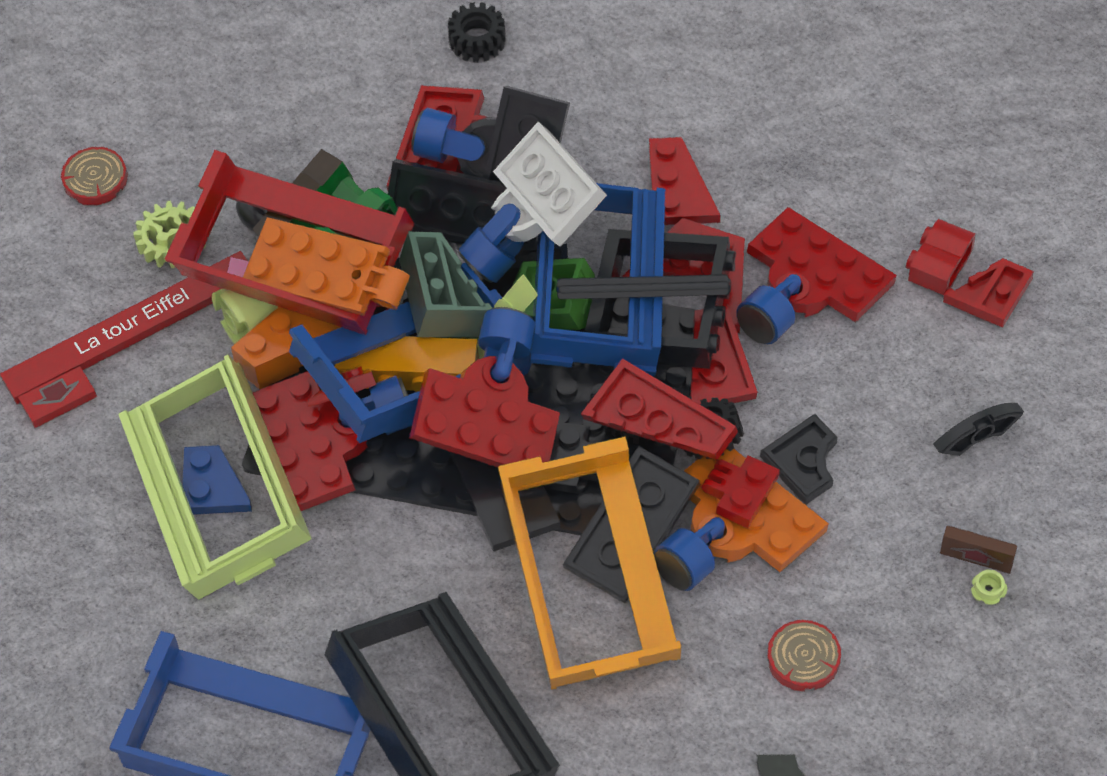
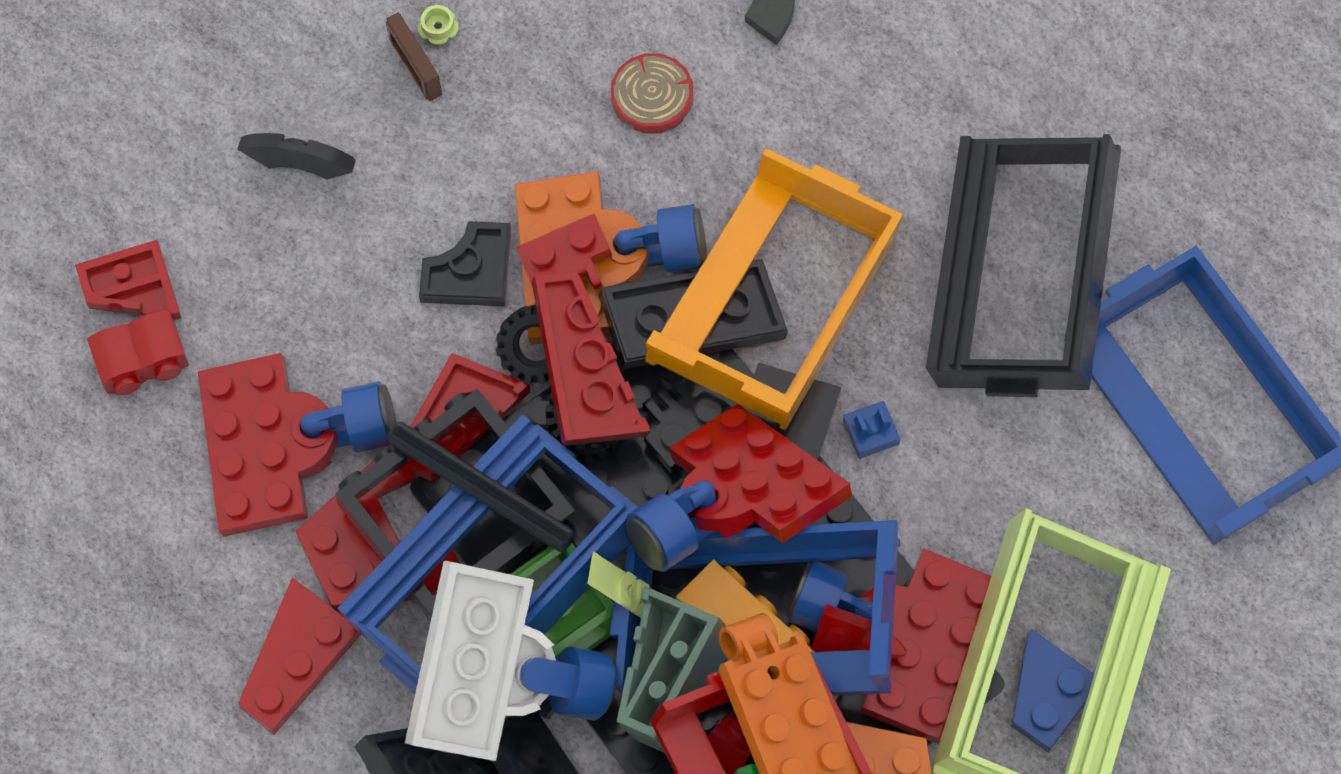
camera: 140 degrees left, 10 degrees up
none -> blue tile [843,401,900,459]

